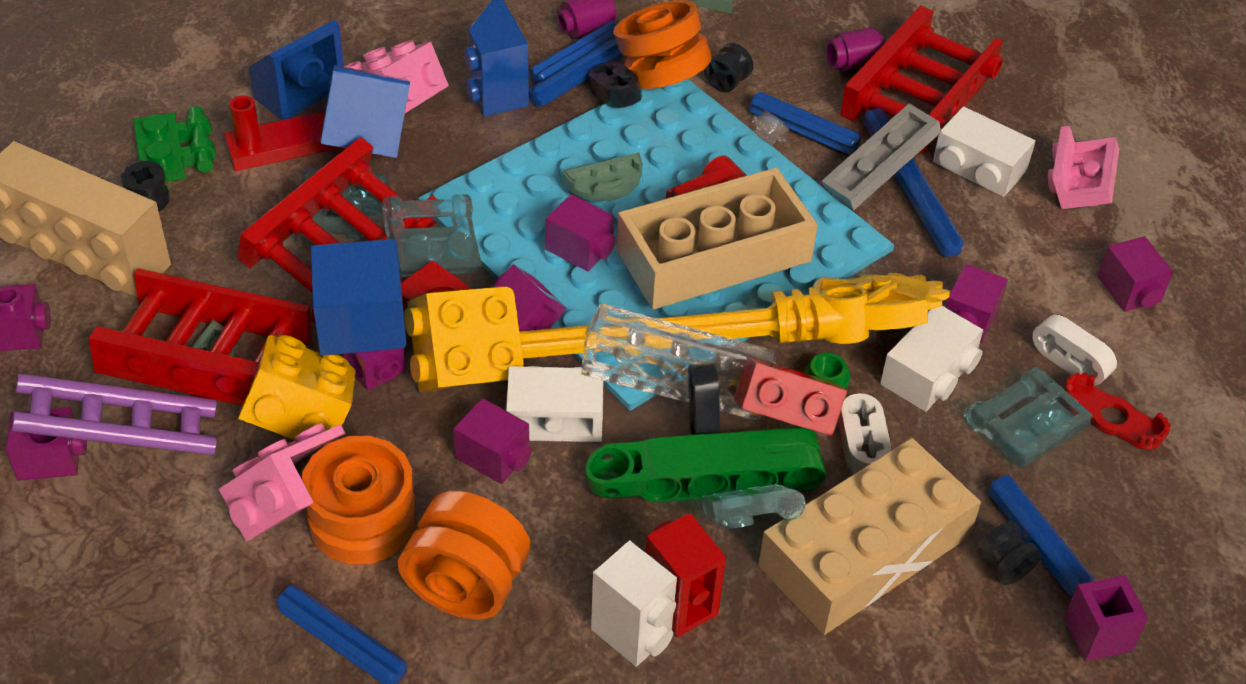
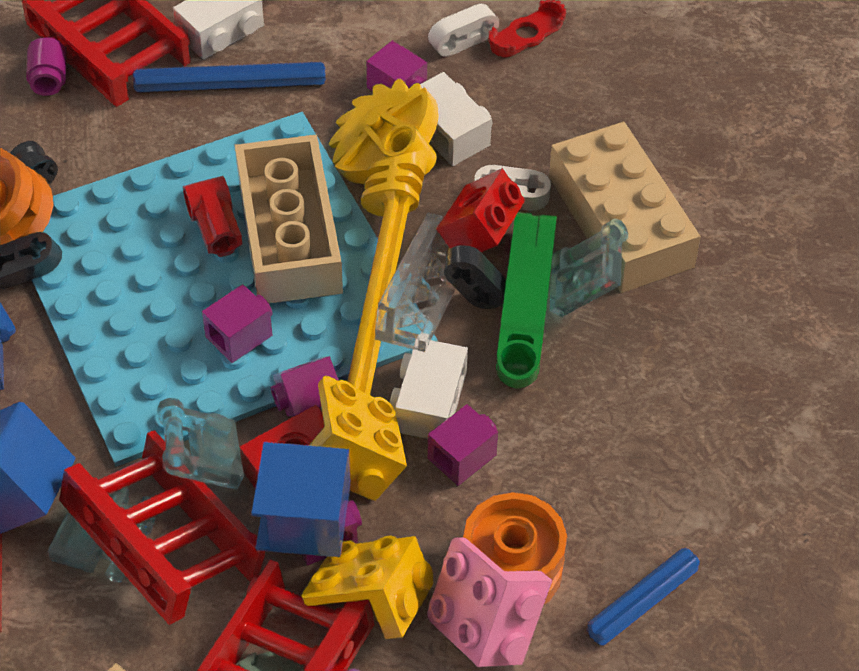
camera: 75 degrees left, 5 degrees up
orange wheel [397,491,530,620] -> none
sand green tile [561,152,643,202] -> none
white brick [591,540,677,667] -> none
red brick [645,513,726,638] -> none
blue axle [750,92,861,156] -> none
clear plate [752,109,791,146] -> none
green plate [804,353,850,389] -> none
light grey plate [822,103,941,211] -> none
clear light blue plate [963,367,1092,469] -> none
black wheel [976,521,1042,585] -> none
blue axle [988,475,1094,597] -> none
magenta brick [1064,575,1148,662] -> none

